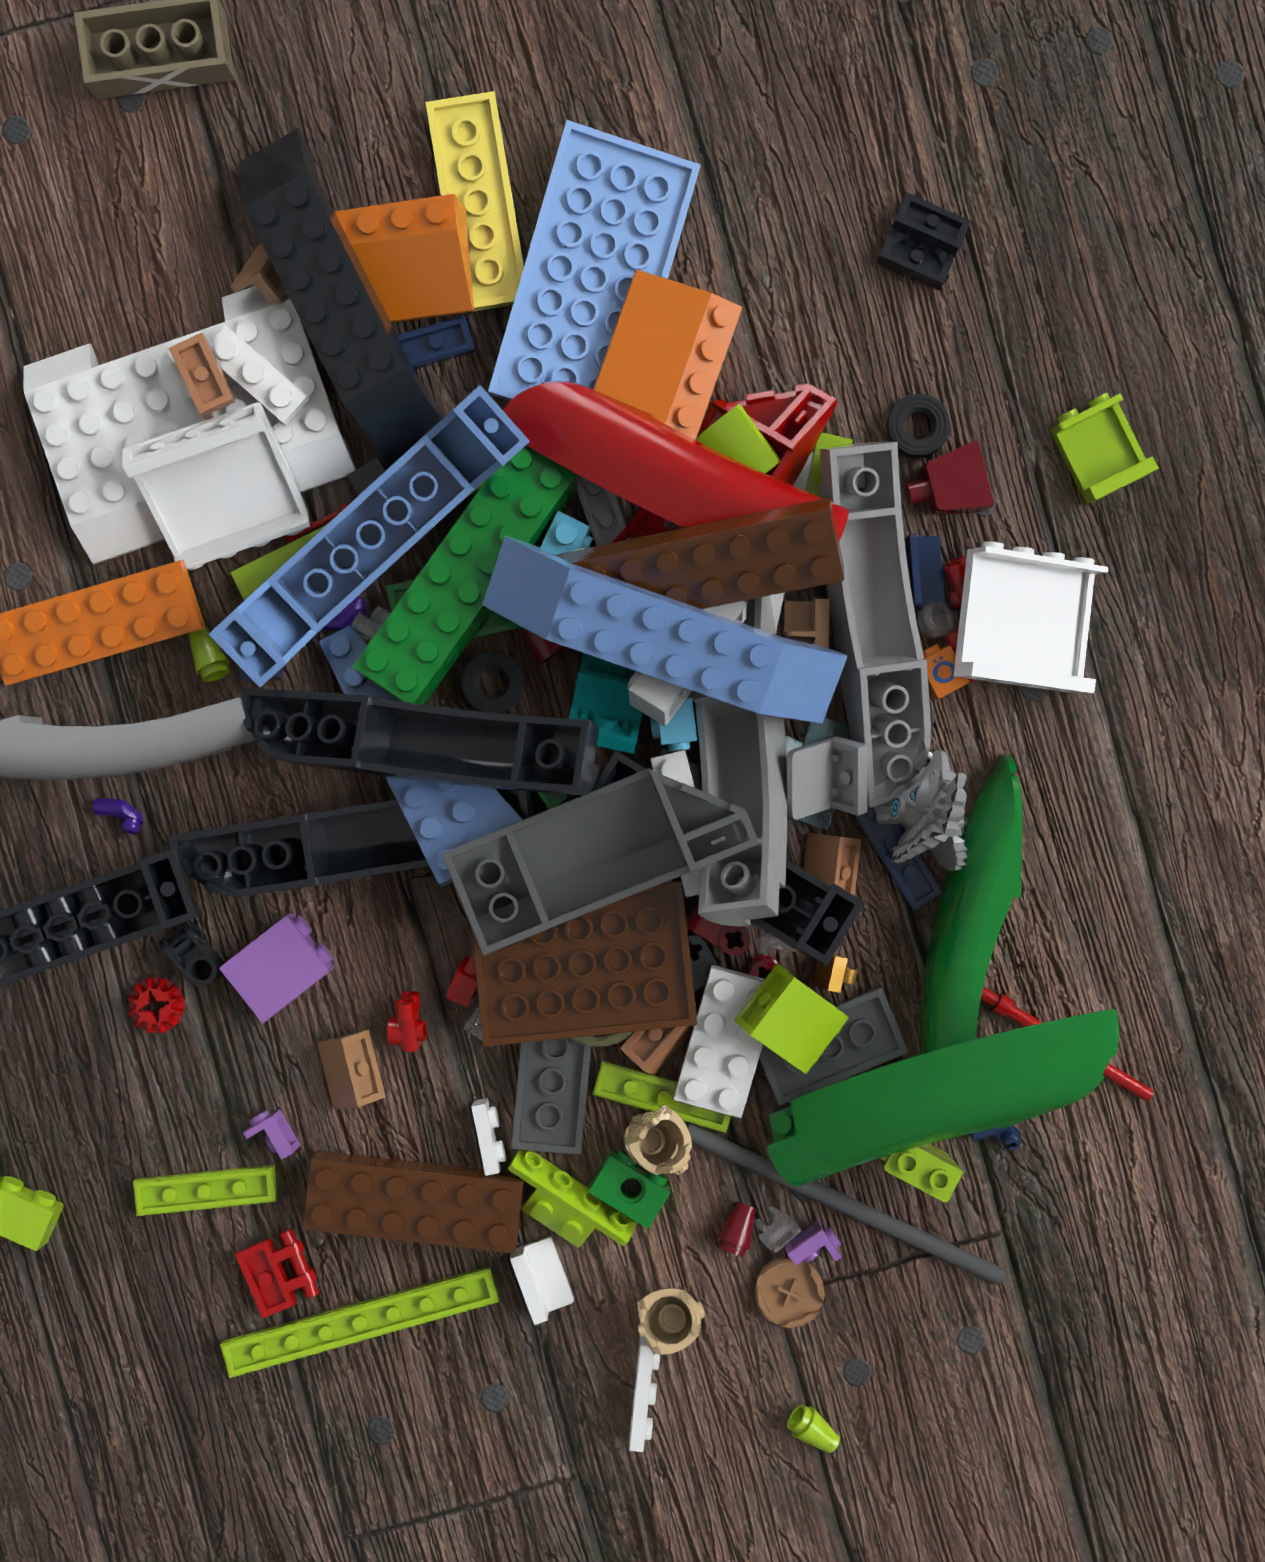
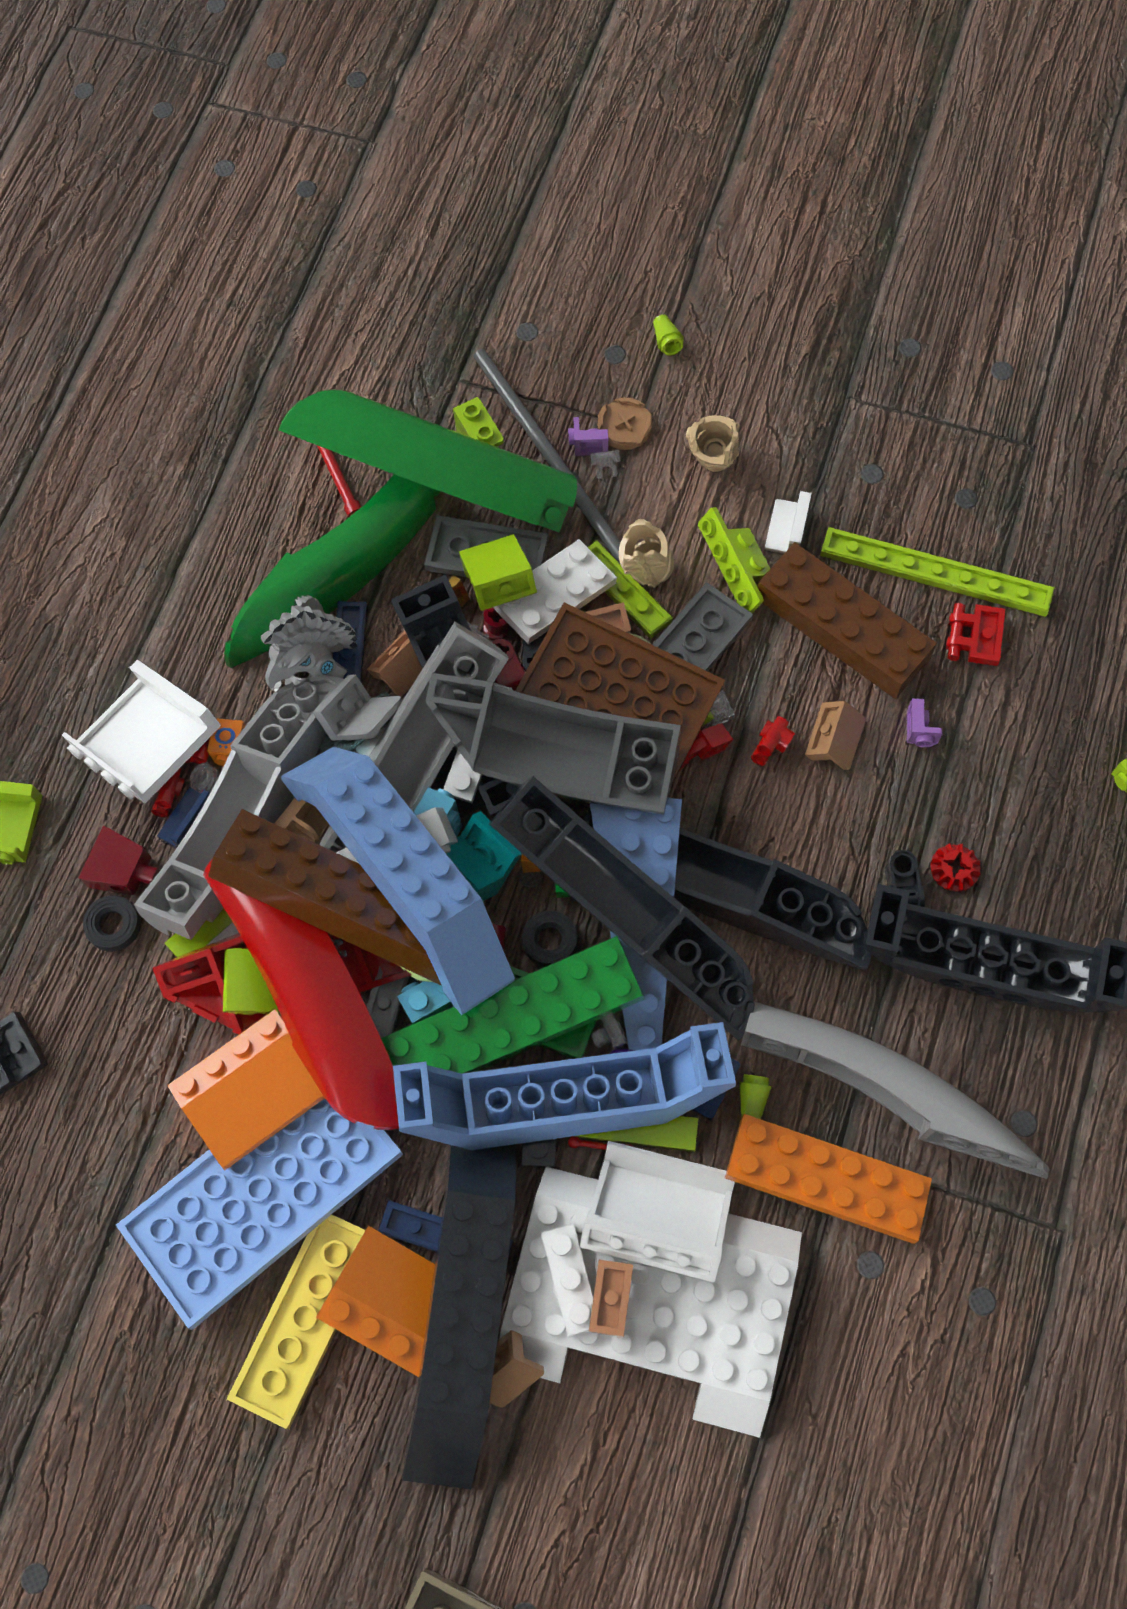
camera: 145 degrees left, 20 degrees down
dark purple arm [93,798,143,835] -> none
lime tile [133,1164,278,1216] -> none
medium lavender brick [219,913,335,1024] -> none
white plate [471,1098,506,1176] -> none
green brick [588,1149,671,1229] -> none
white plate [629,1335,660,1452] -> none
dark red cone [717,1201,756,1257] -> none

